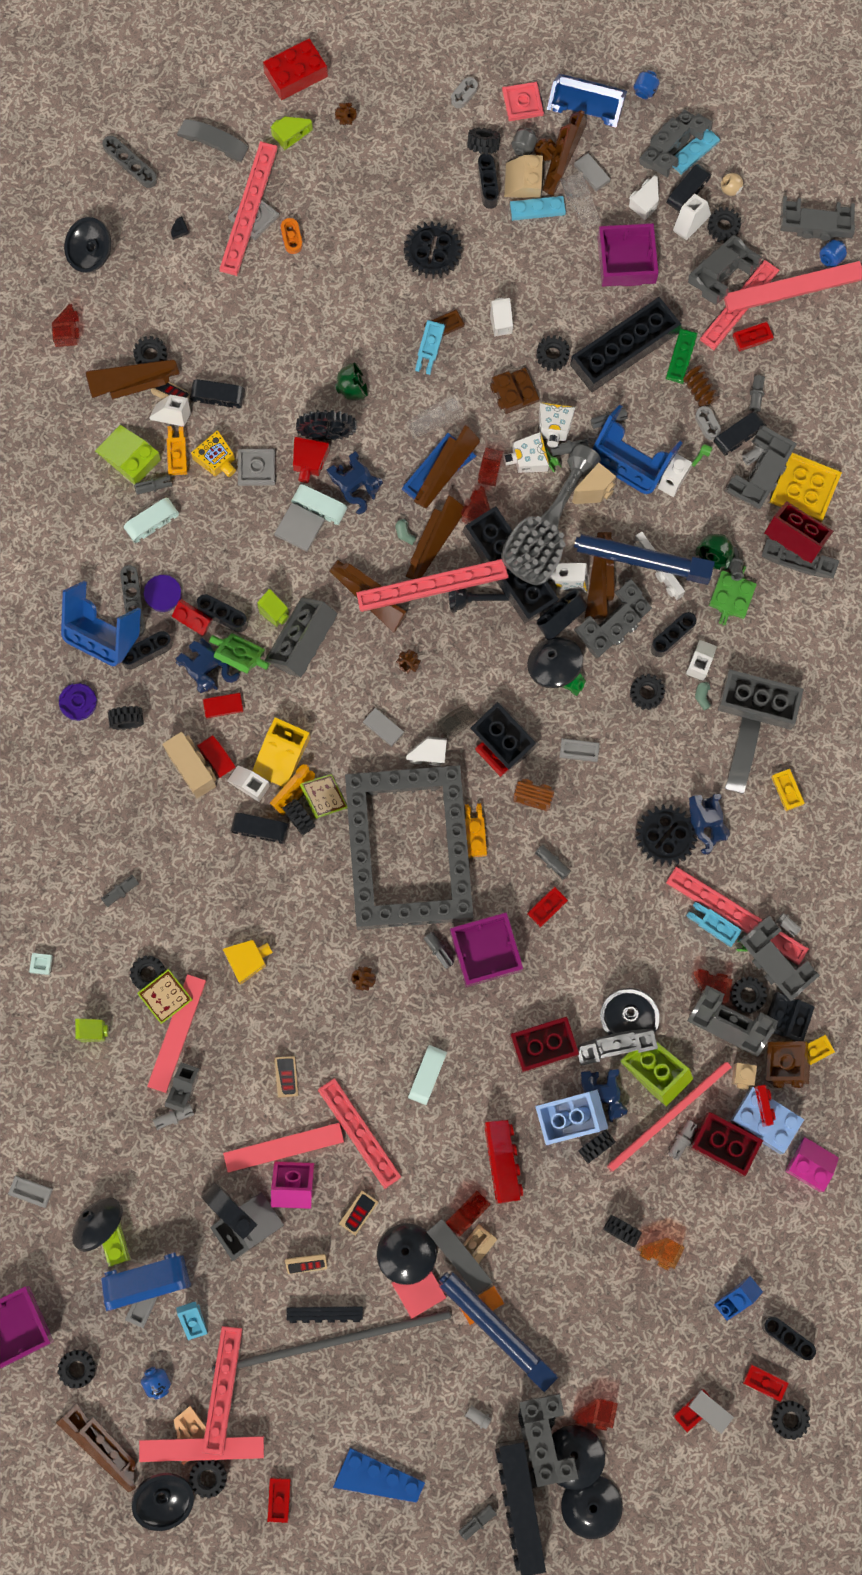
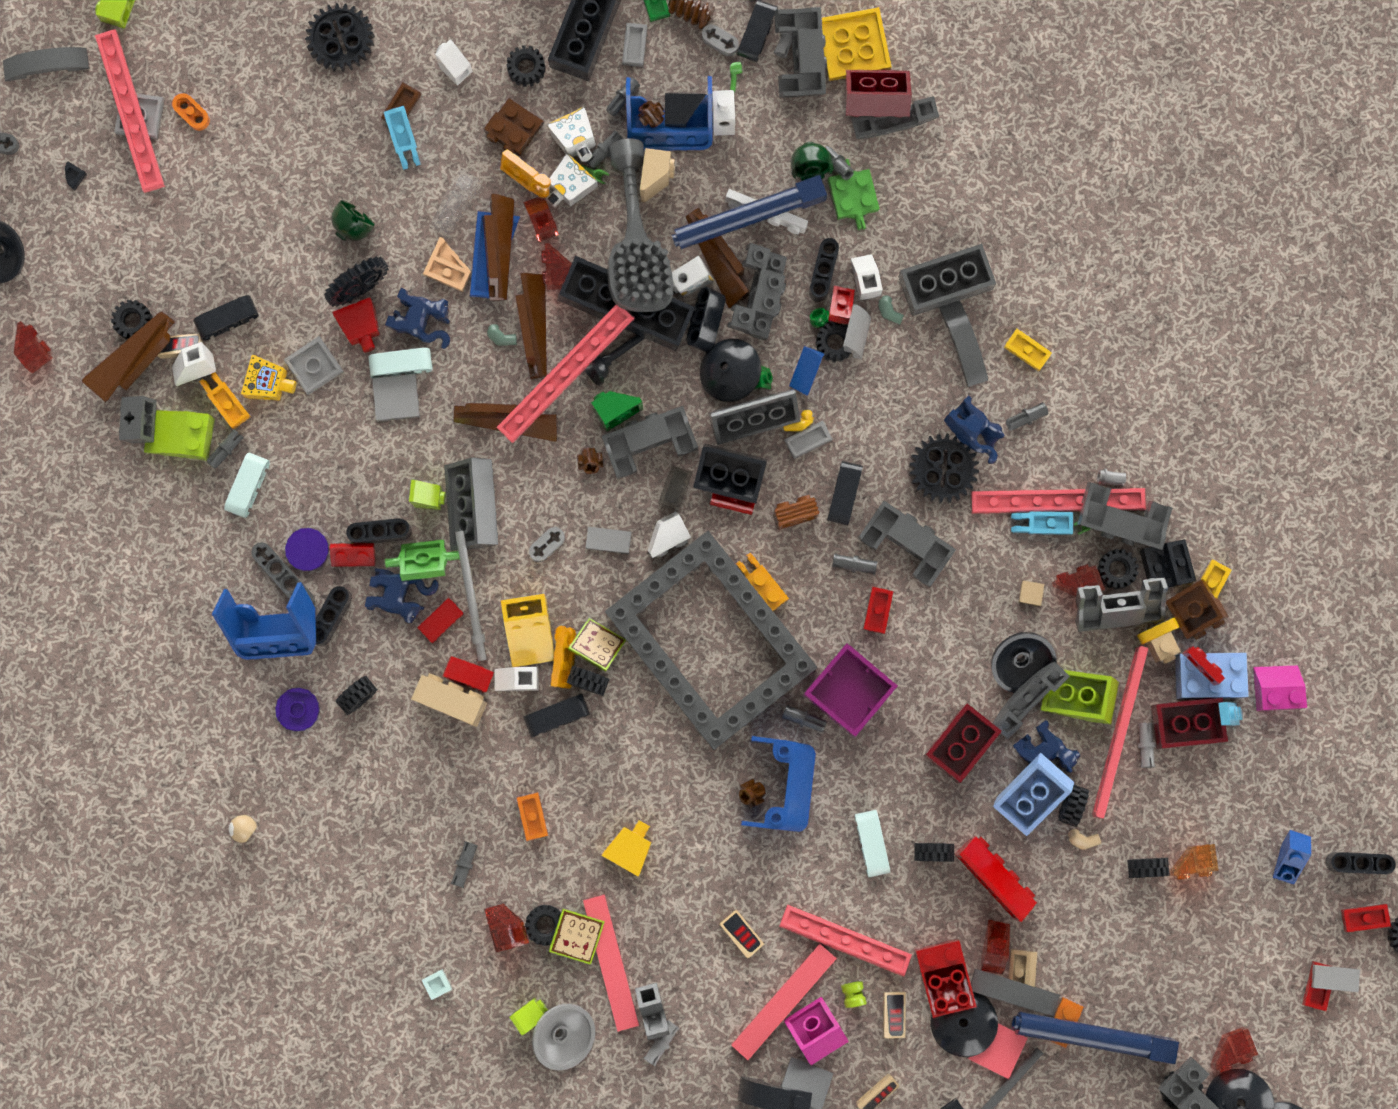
camera: 30 degrees left, 5 degrees up
none -> dark grey brick [119,396,156,443]
none -> light nougat wing [423,237,472,292]
none -> light grey bar [455,531,487,661]
none -> clear red slope [484,904,529,952]
none -> light orange hinge [500,149,551,198]
none -> orange plate [517,793,549,841]
none -> light grey beam [529,527,565,562]
none -> light grey dish [532,1004,595,1070]
none -> green slope [591,391,643,432]
none -> dark grey bracket [602,406,698,480]
none -> light grey tile [622,23,647,67]
none -> reddish brown gear [638,101,665,128]
none -> black slope [665,92,707,127]
none -> dark grey slope [708,389,800,445]
none -> blue windscreen [741,736,816,832]
none -> yellow arm [784,410,814,431]
none -> blue slope [789,346,824,396]
none -> green plate [810,308,829,328]
none -> black beam [827,460,863,526]
none -> red plate [828,286,855,324]
none -> lime wheel [841,981,867,1008]
none -> light grey slope [843,304,871,360]
none -> dark grey bracket [858,501,956,588]
none -> black tyre [914,843,954,862]
none -> red slope [915,939,977,1018]
none -> dark grey axle [1006,402,1049,431]
none -> tan tile [1019,581,1044,606]
none -> tan arm [1068,829,1101,850]
none -> yellow beam [1137,617,1179,645]
none -> medium azure plate [1219,702,1243,726]

